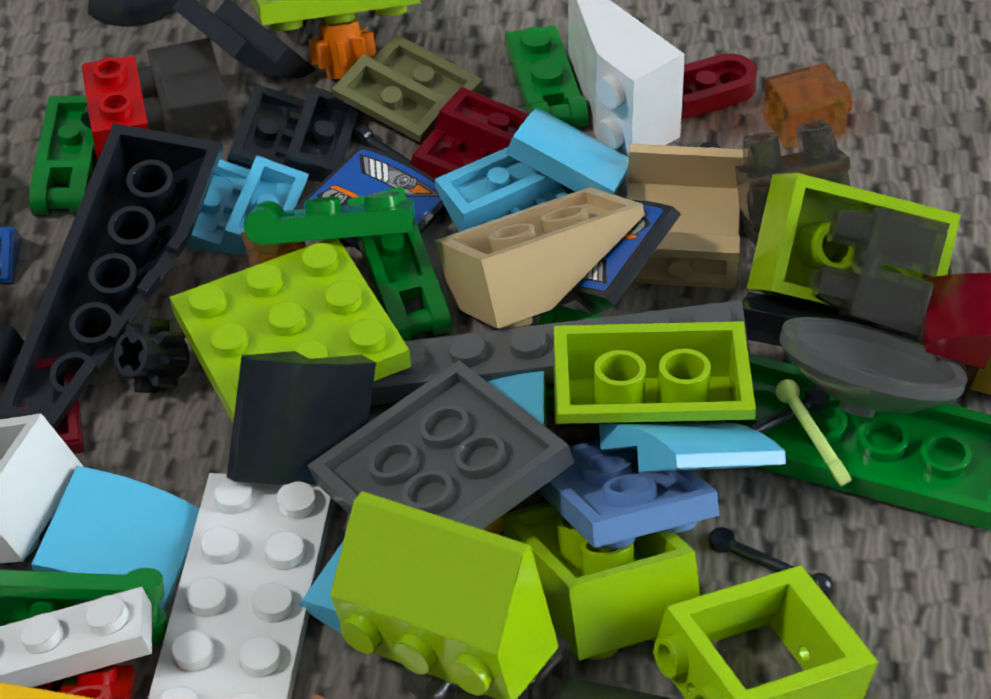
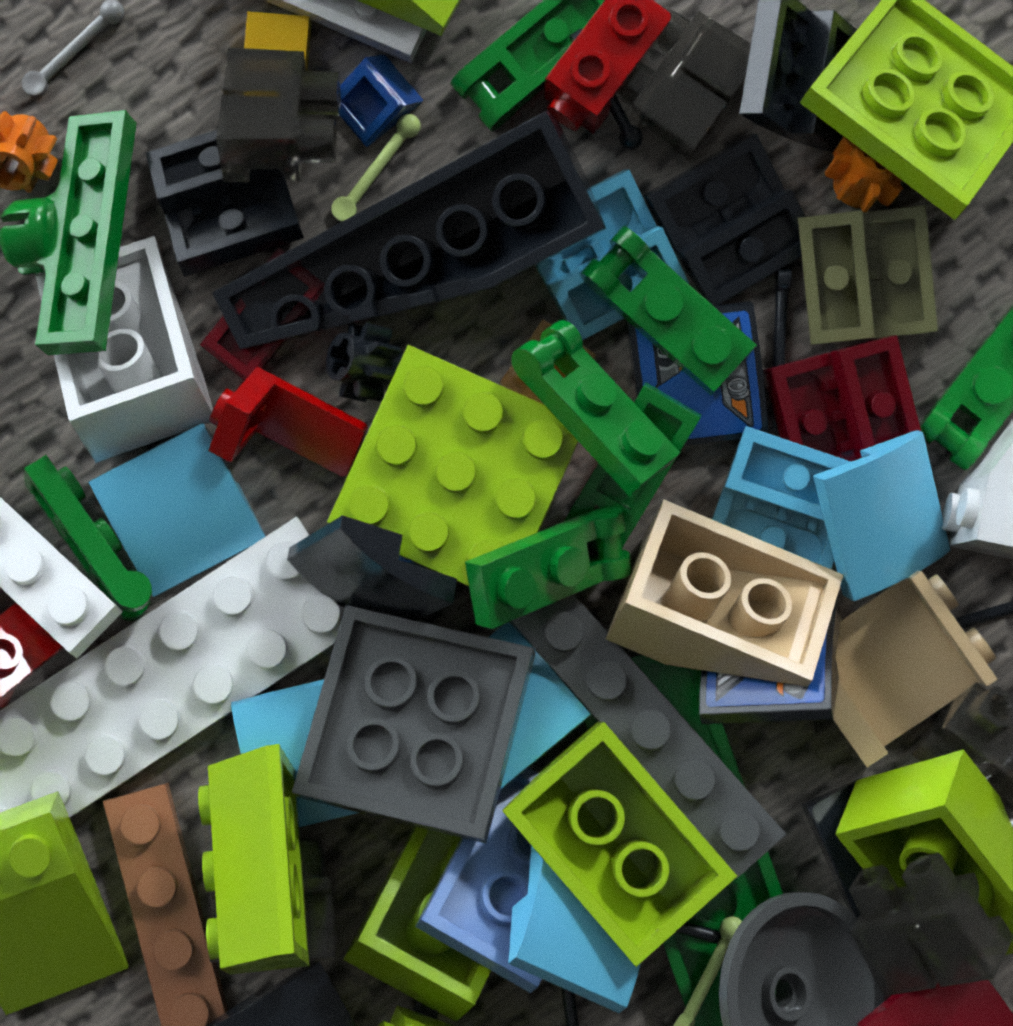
camera: 50 degrees right, 40 degrees up
none -> red bracket [208,367,368,476]
none -> yellowish green hinge [331,114,421,222]
none -> green plate [465,507,632,629]
none -> green plate [579,226,757,396]

